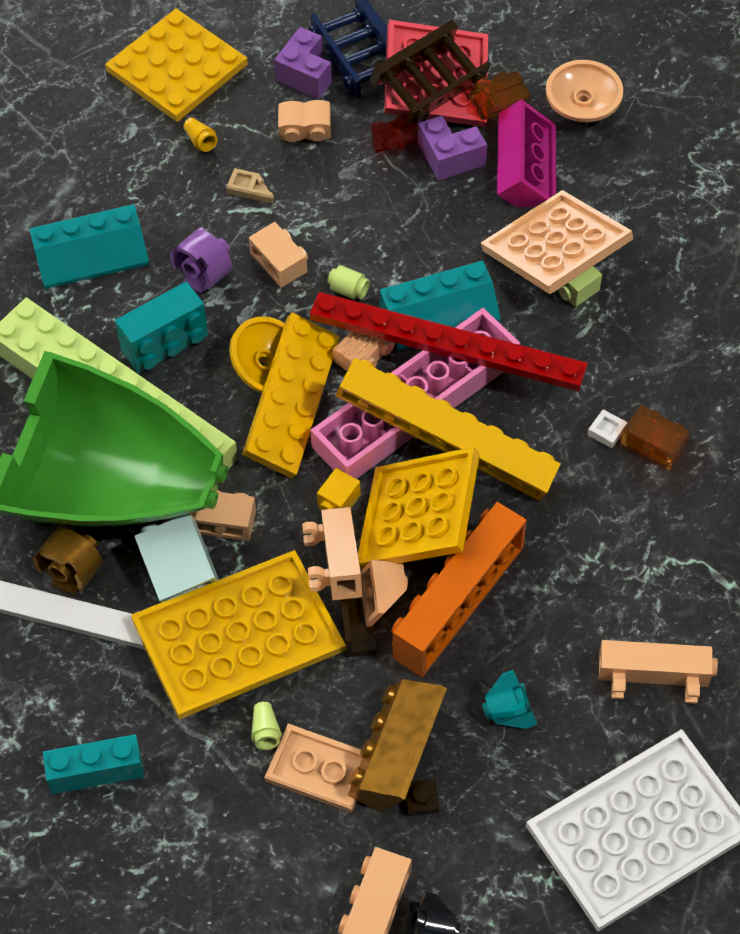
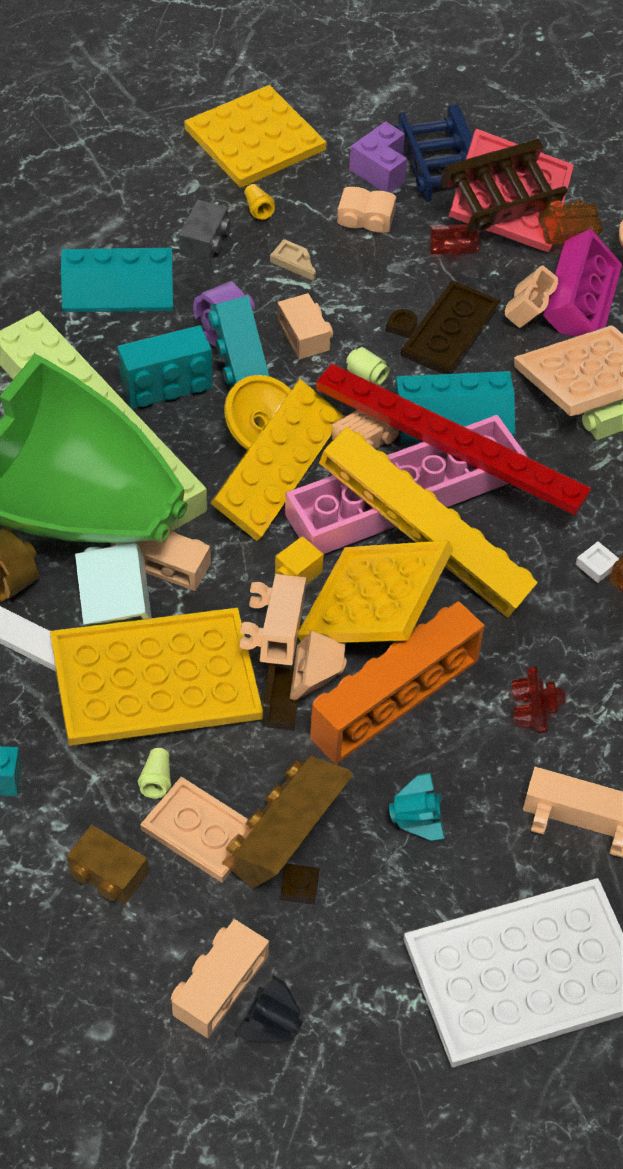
camera: 10 degrees right, 5 degrees down
medium lavender brick [418,116,487,181] -> none
none -> pearl gold brick [67,824,149,905]
none -> flat silver brick [179,200,231,262]
none -> teal brick [208,295,269,388]
none -> dark brown tile [386,309,418,338]
none -> dark brown tile [400,280,501,374]
none -> light nougat brick [505,265,558,328]
none -> clear red hips [512,667,566,734]

